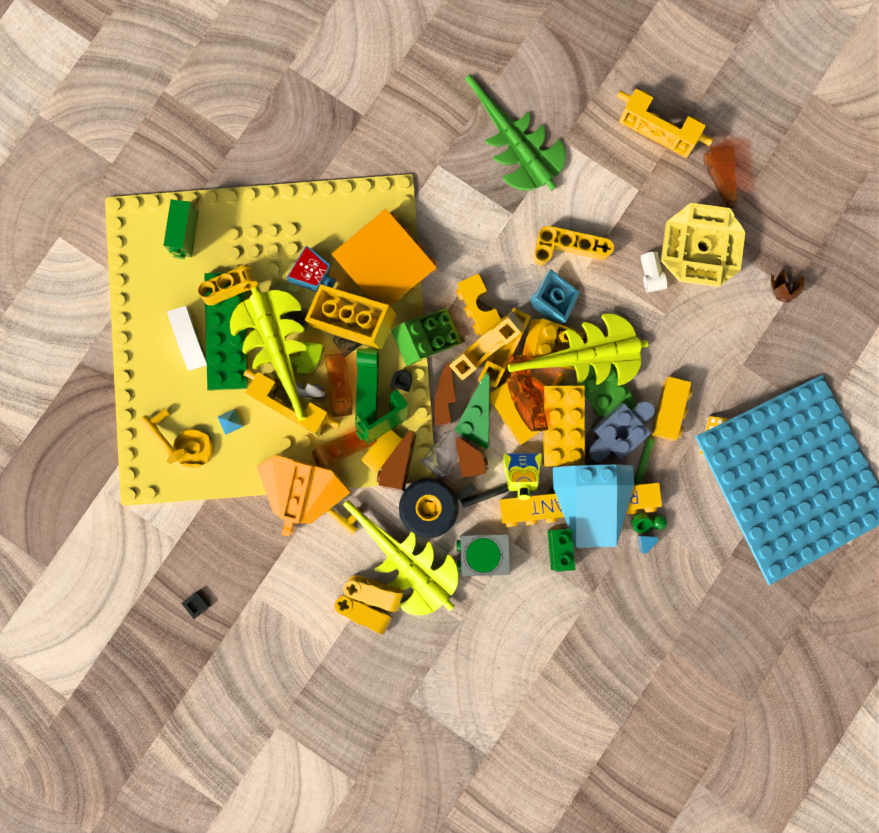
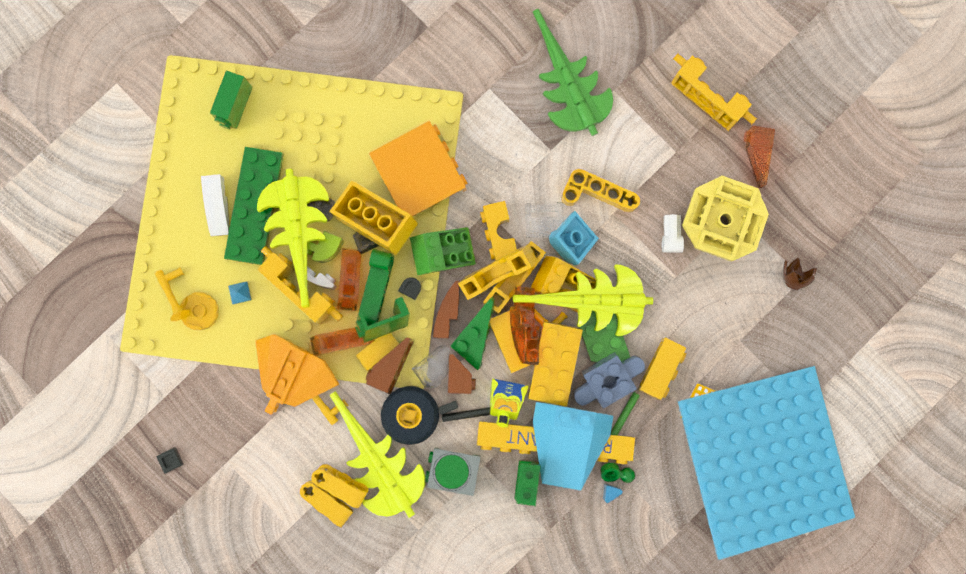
camera: 10 degrees right, 0 degrees up
yellow piece [198,264,258,305] -> none
torso [287,246,337,292] -> none

